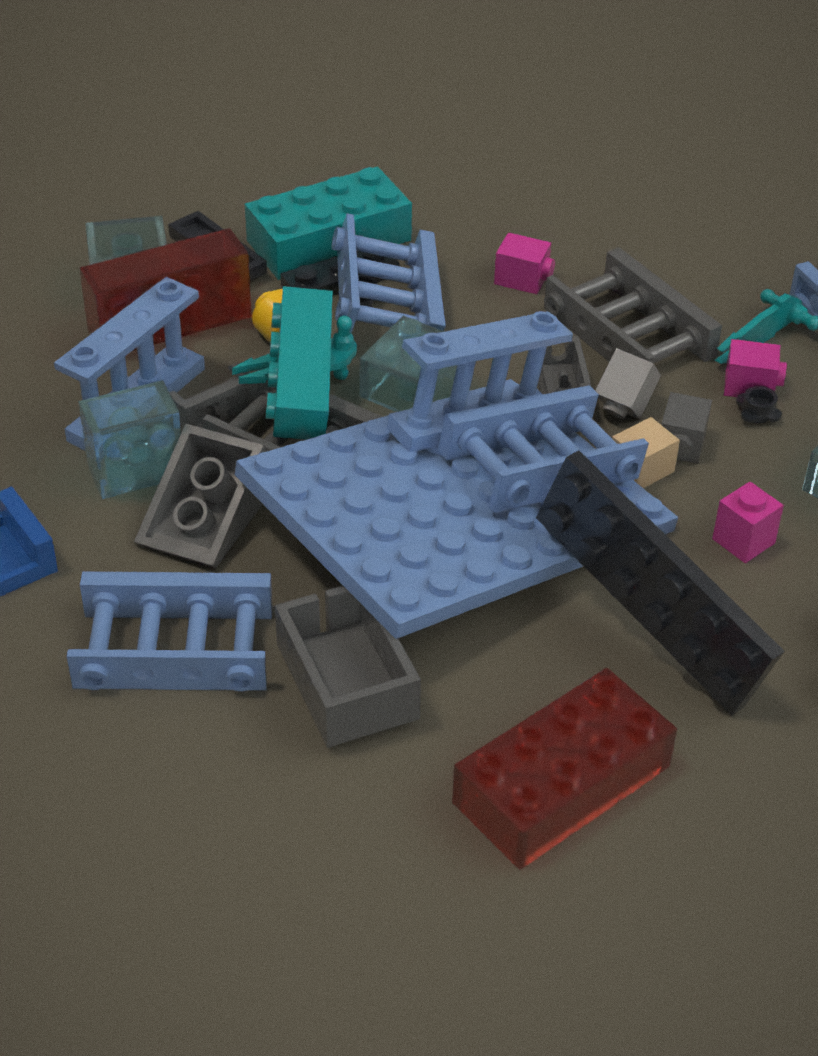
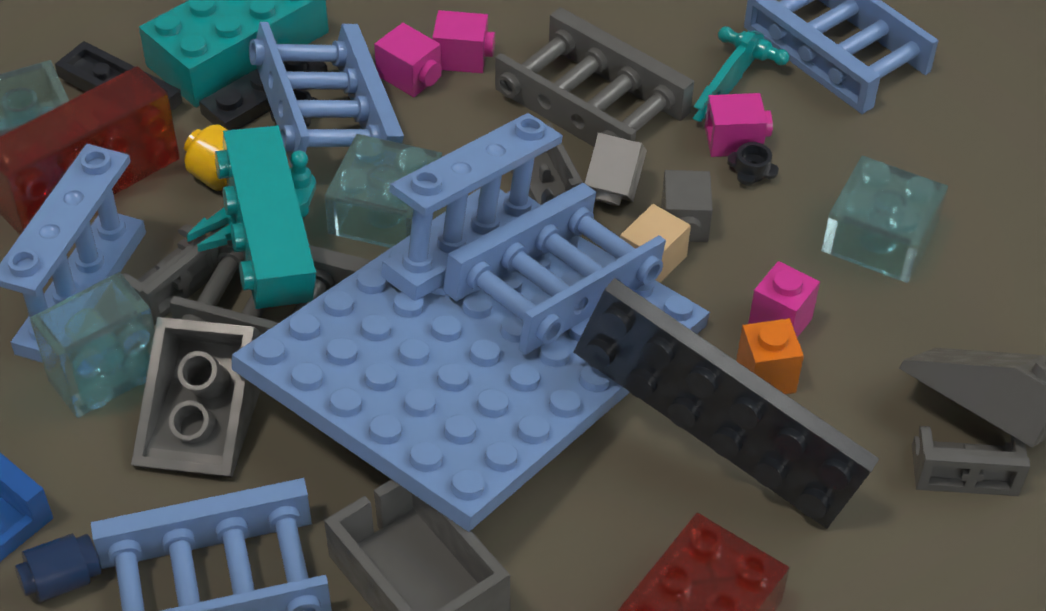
camera: 15 degrees left, 5 degrees up
none -> dark blue brick [15,533,102,603]
none -> dark pink brick [374,23,442,98]
none -> orange brick [736,318,804,394]

